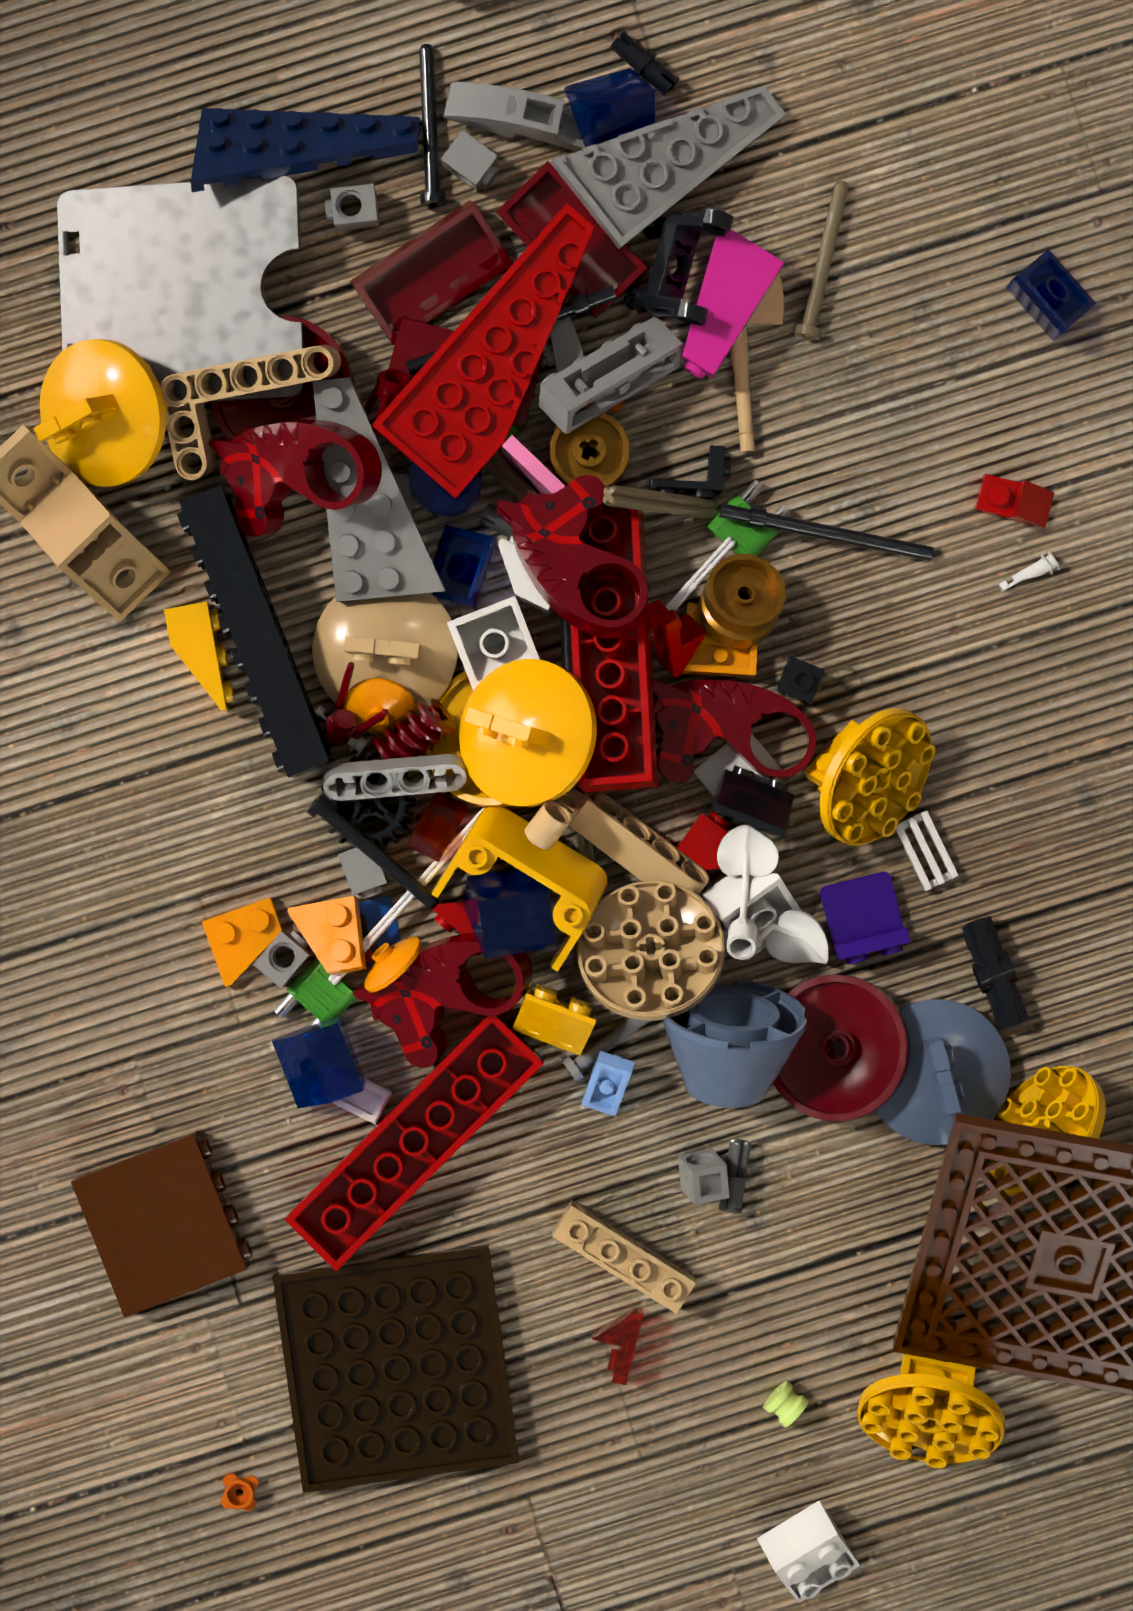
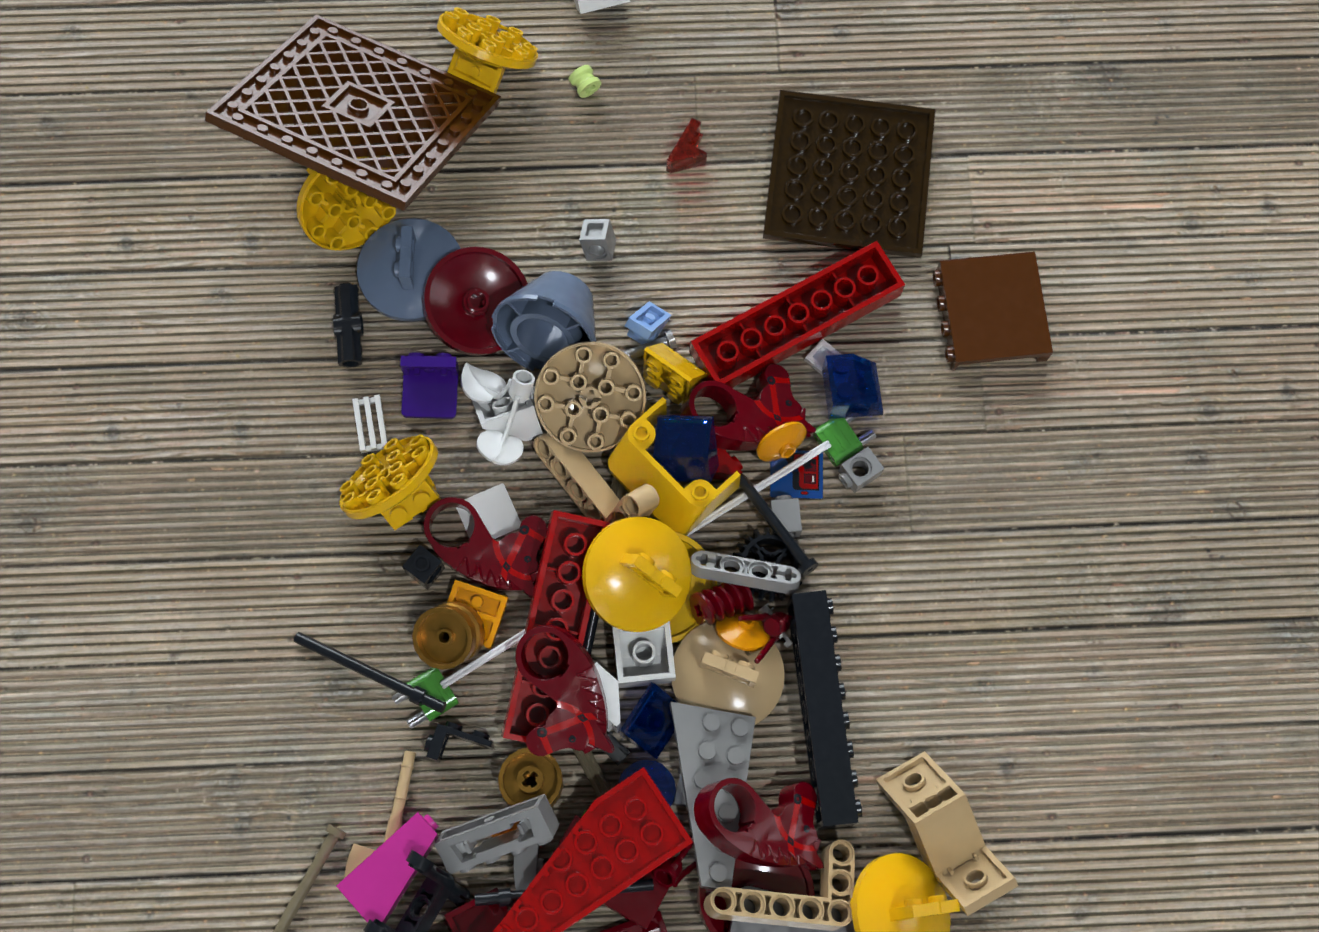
camera: 170 degrees left, 15 degrees down
yellow slope [164,602,235,711] -> none
light orange wing [202,897,283,987] -> none
orange plate [221,1473,259,1511] -> none
light orange wing [288,896,366,975] -> none
clear red slope [407,792,469,862] -> none
bright pink tile [501,435,565,494] -> none
tan brick [552,1200,696,1314] -> none
dark tan axle [603,485,719,519] -> none
red slope [646,600,706,678] -> none
red slope [676,812,730,870] -> none
black slope [709,765,794,837] -> none
dark grey axle [718,1139,751,1213] -> none
red slope [974,474,1054,528] -> none
white piece [998,550,1060,592] -> none
clear blue slope [1006,249,1096,341] -> none

